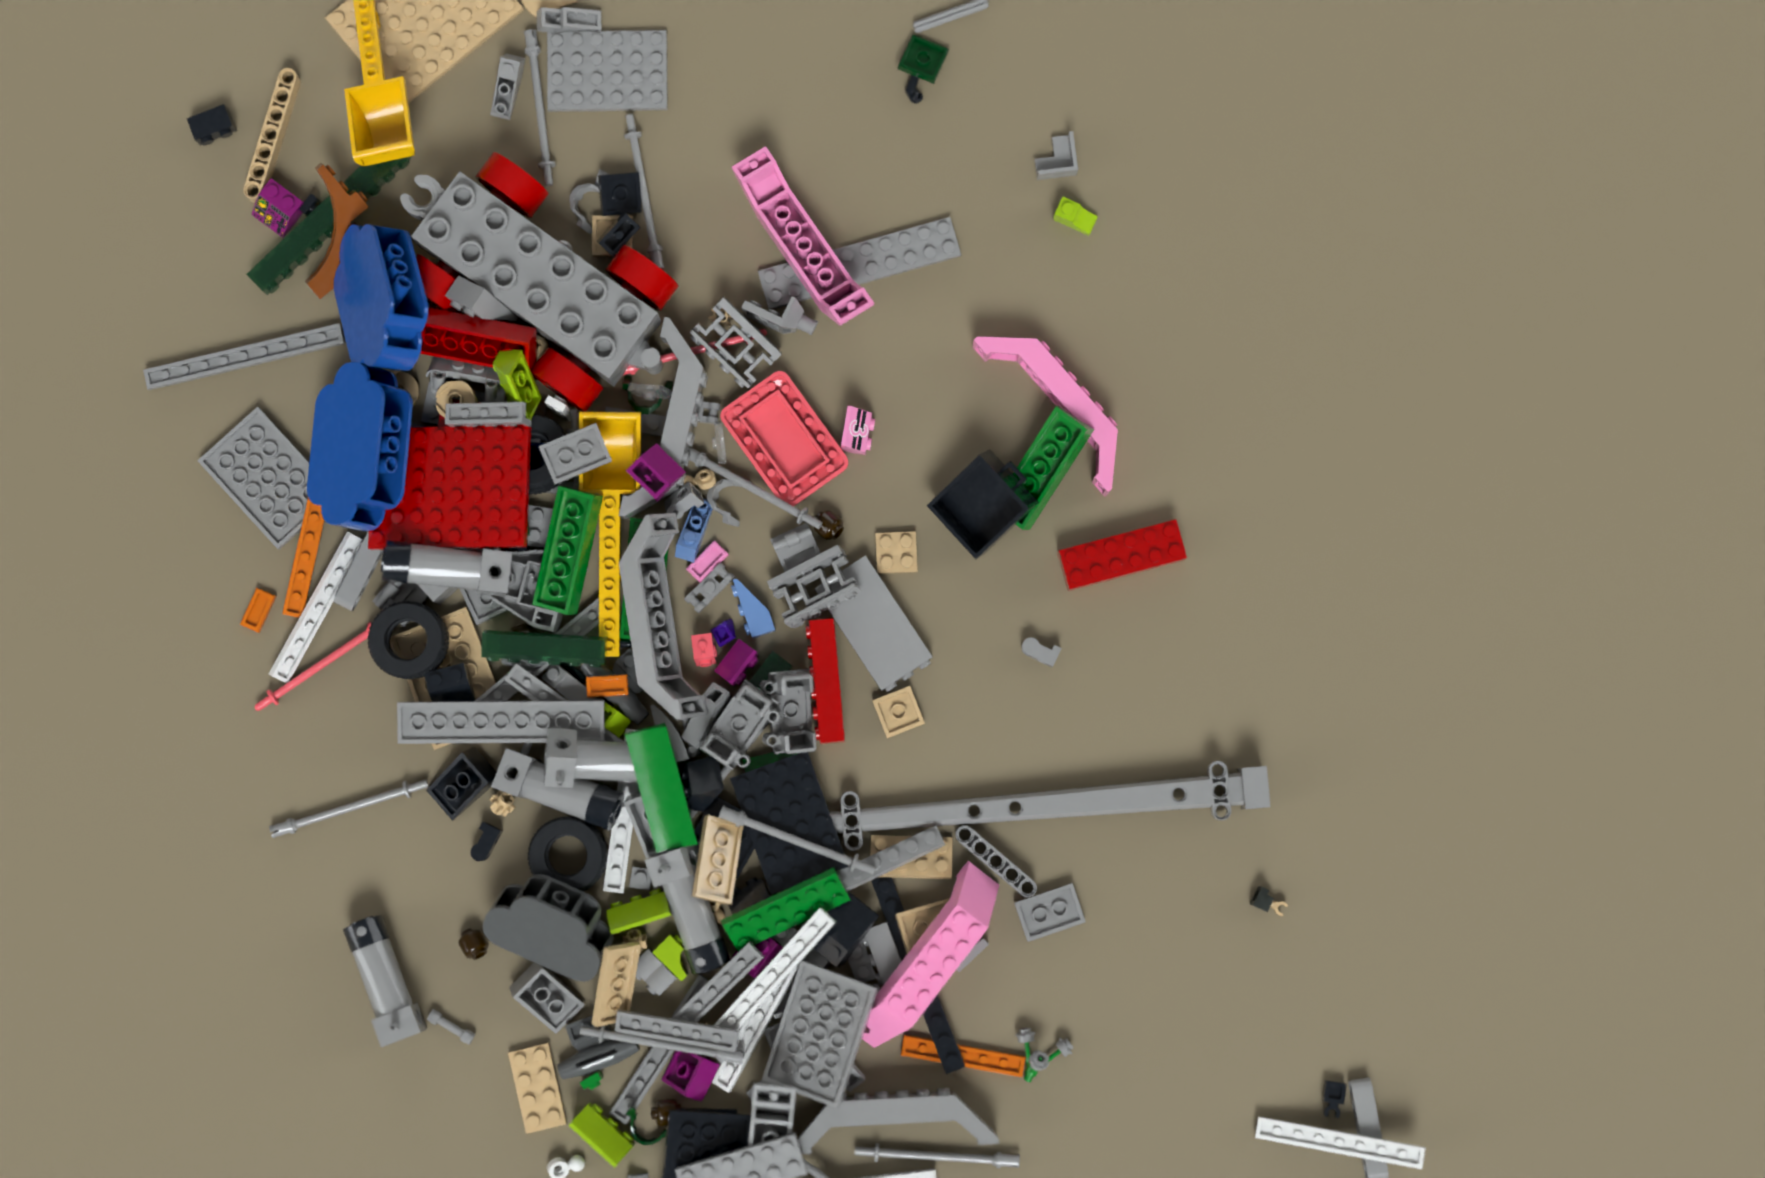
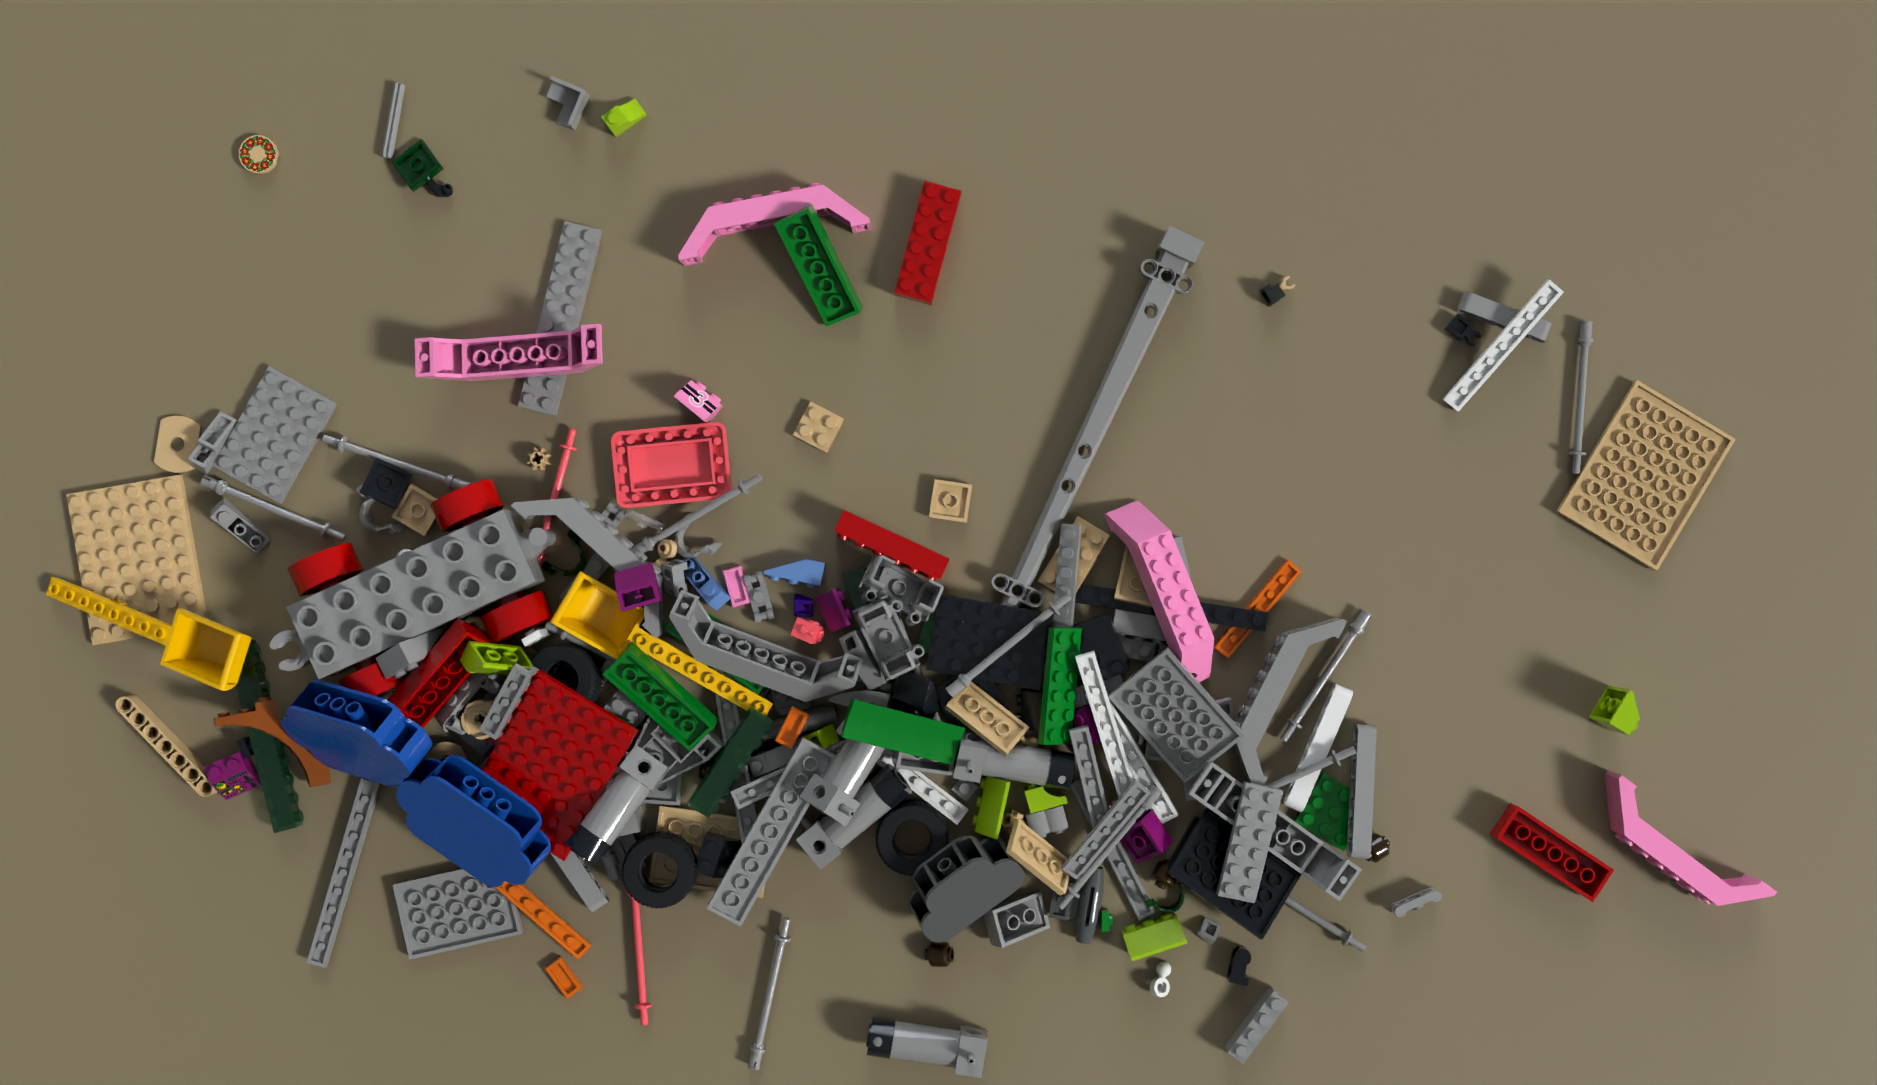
camera: 60 degrees left, 5 degrees up
black brick [187,104,237,146] -> none
white plate [269,531,363,683] -> none
black slope [426,746,497,821] -> none
light grey bar [427,1009,476,1045] -> none
black leg [470,822,503,861] -> none
tan gear [489,790,515,817] -> none
tan plate [508,1043,567,1134] -> none
light grey plate [539,423,612,485] -> none
black brick [596,212,641,257] -> none
clear plate [628,383,672,401] -> none
light grey fence [690,296,782,388] -> none
light grey plate [741,296,818,335] -> none
light grey fence [767,545,862,628] -> none
light grey plate [770,523,820,572] -> none
dark brown head [814,510,844,540] -> none
light grey brick [815,555,932,692] -> none
black container [927,449,1039,559] -> none
light grey beam [955,825,1037,897] -> none
light grey plate [1014,883,1086,942] -> none
light grey plant [1016,1028,1074,1082] -> none
light grey leg [1021,637,1062,668] -> none

